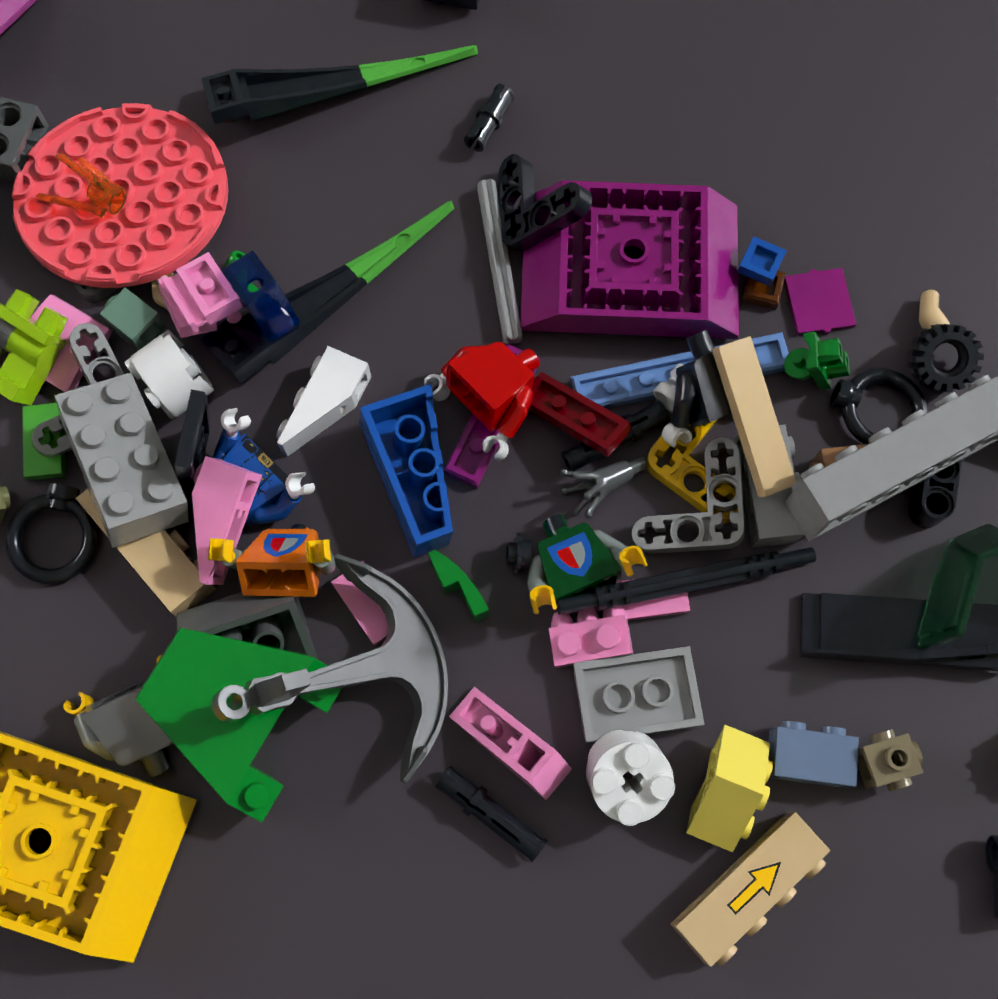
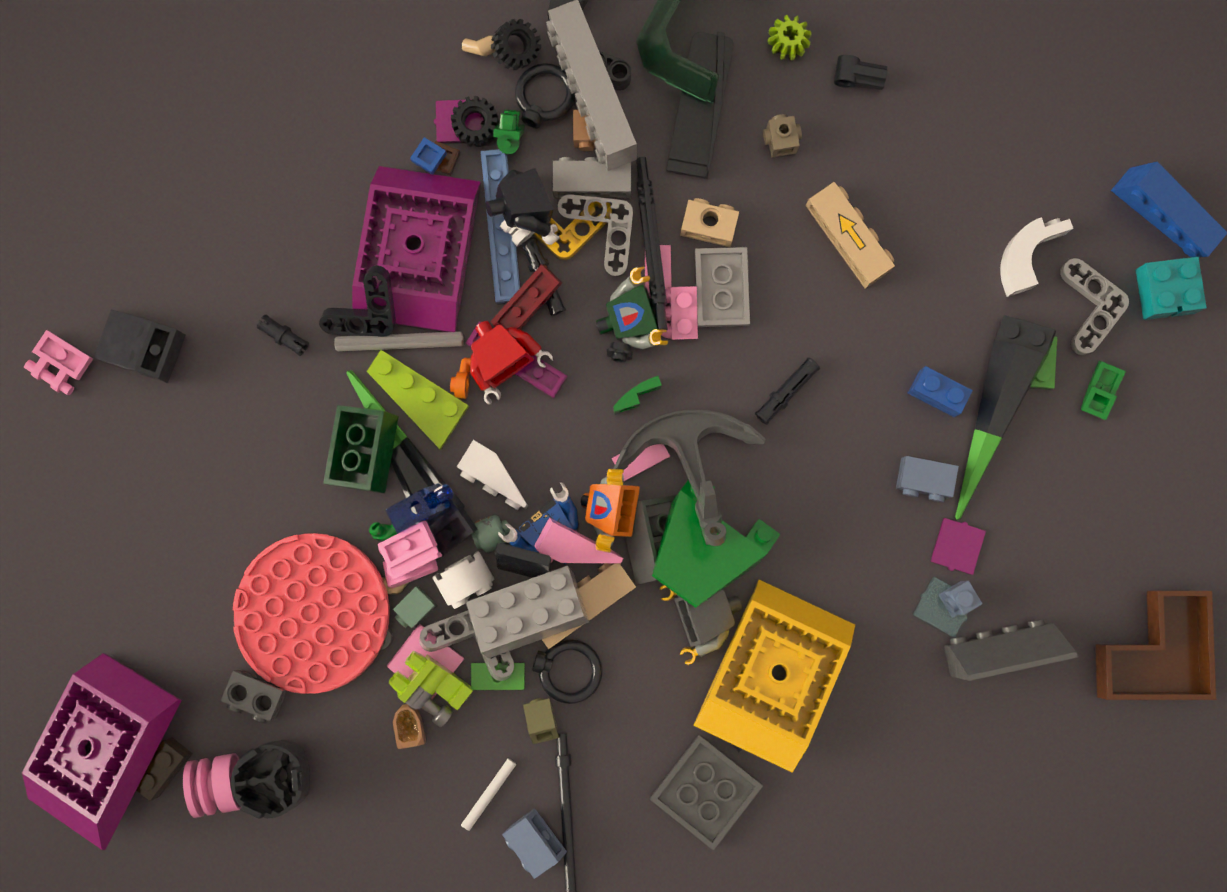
camera: 80 degrees left, 10 degrees up
clear orange plant [36,153,127,218] -> none
black plate [201,45,478,124] -> none
blue wedge [359,384,453,558] -> none
bright pink slope [449,686,572,800] -> none
dark grey piece [560,456,647,518] -> none
white brick [586,730,675,826] -> none
light yellow brick [686,725,773,852] -> none
tan tile [712,336,796,497] -> none
sand blue brick [768,721,859,788] -> none
none -> dark green brick [323,405,399,494]
none -> lime wing [367,350,469,450]
none -> orange plate [450,358,471,399]
none -> black tyre [451,96,499,147]
none -> sand green head [472,514,510,553]
none -> tan brick [680,198,739,247]

